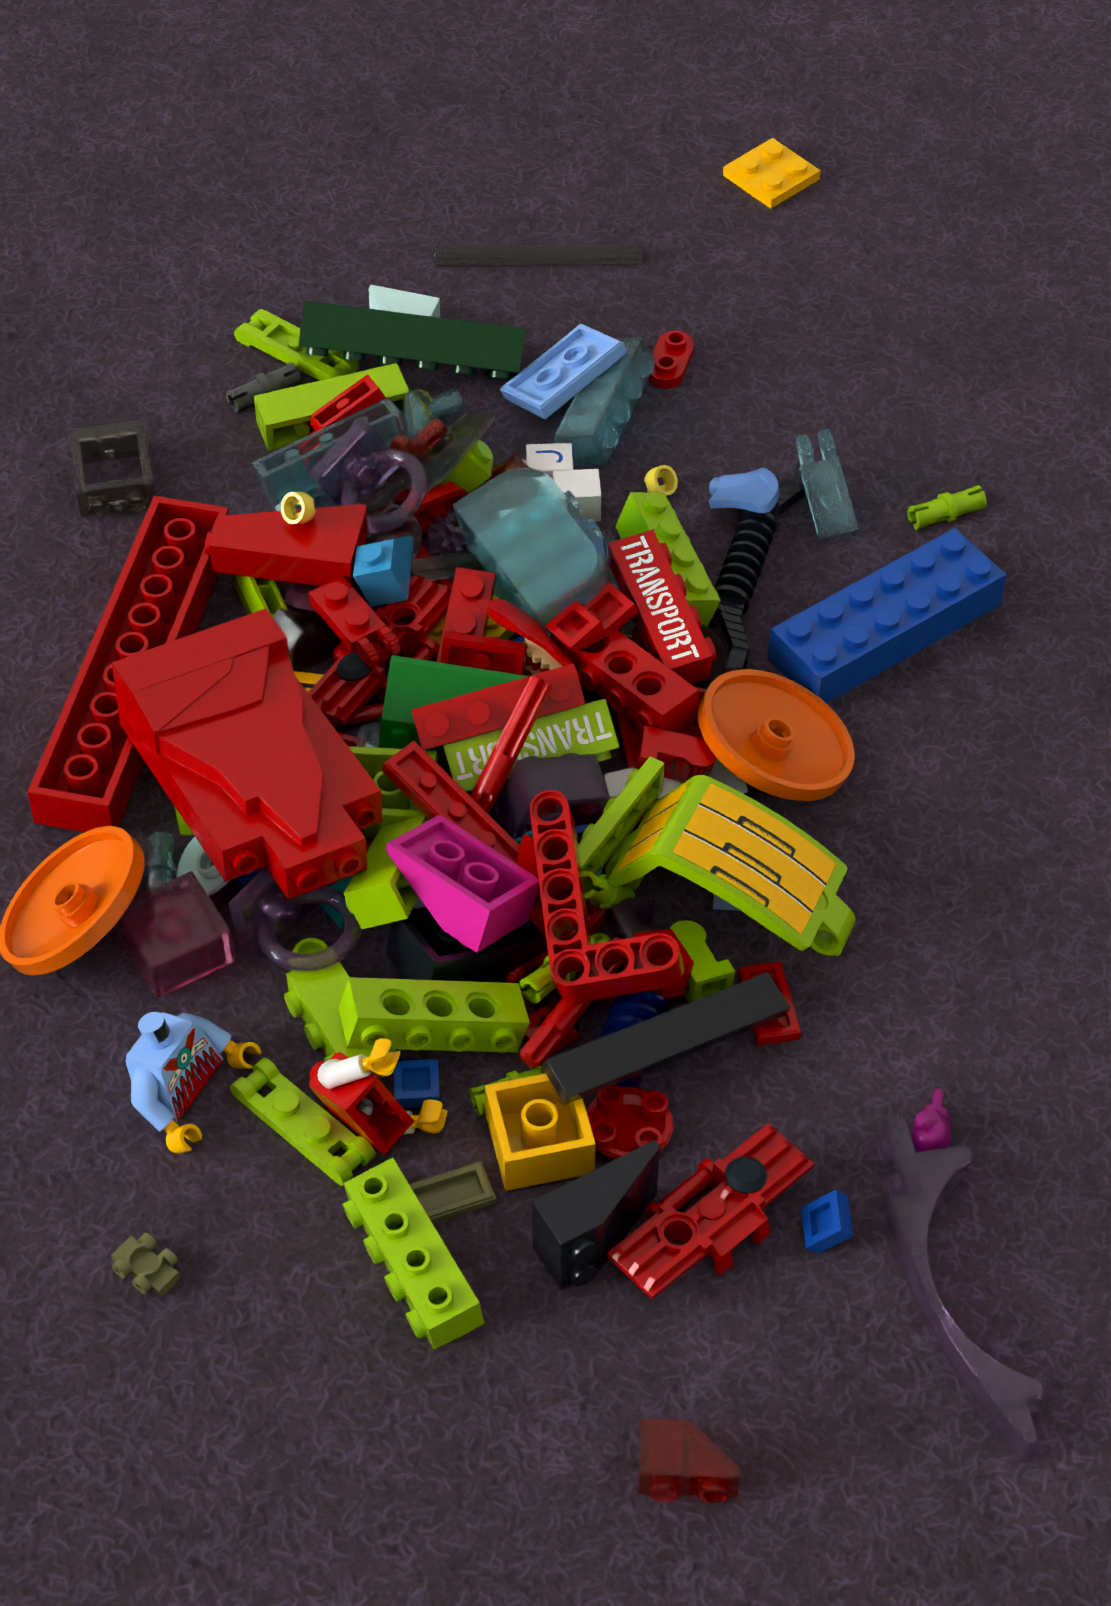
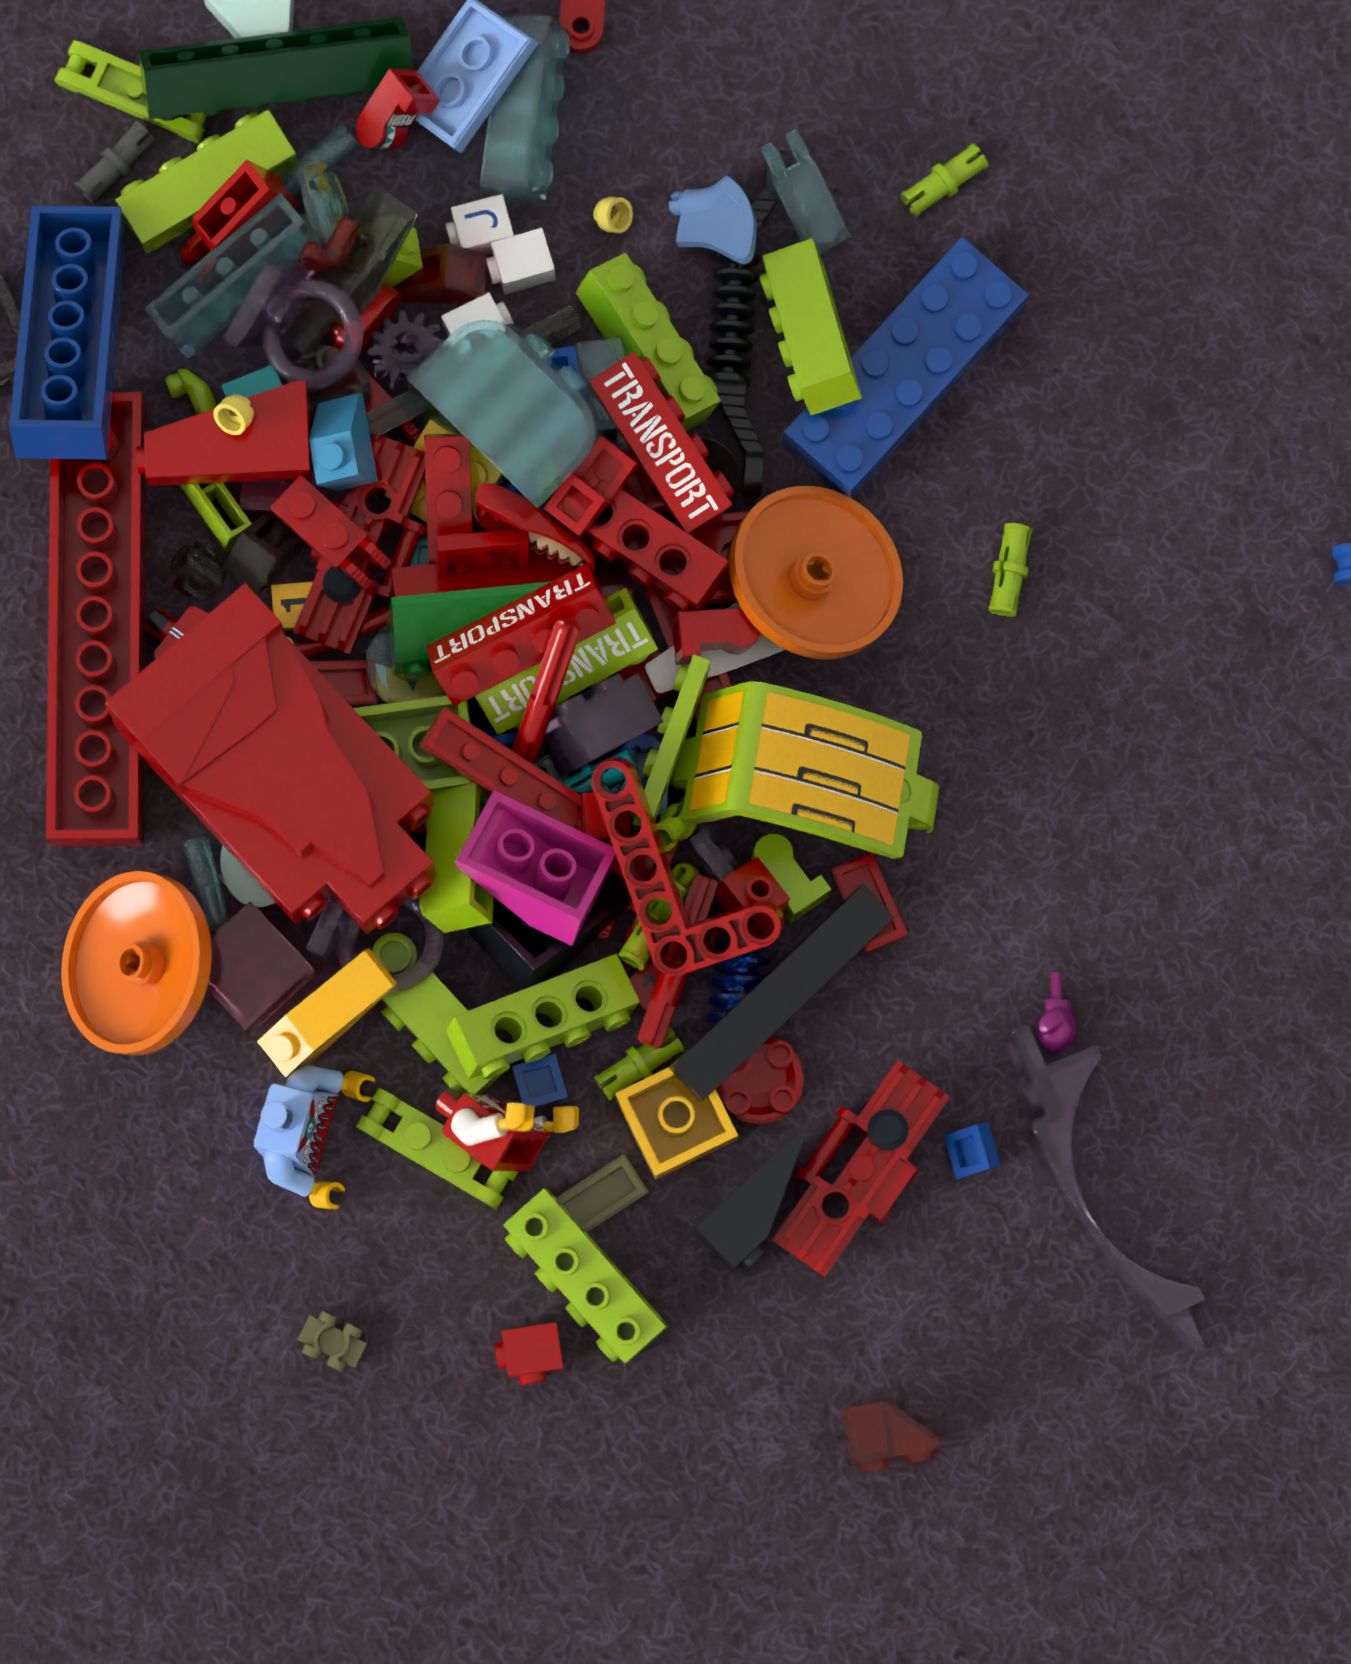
camera: 15 degrees left, 30 degrees up
none -> blue brick [9,206,126,459]
none -> yellow slope [257,948,397,1077]
none -> red leg [356,69,440,150]
none -> red brick [494,1322,564,1385]
none -> lime brick [760,238,862,416]
none -> lime pin [988,523,1033,617]

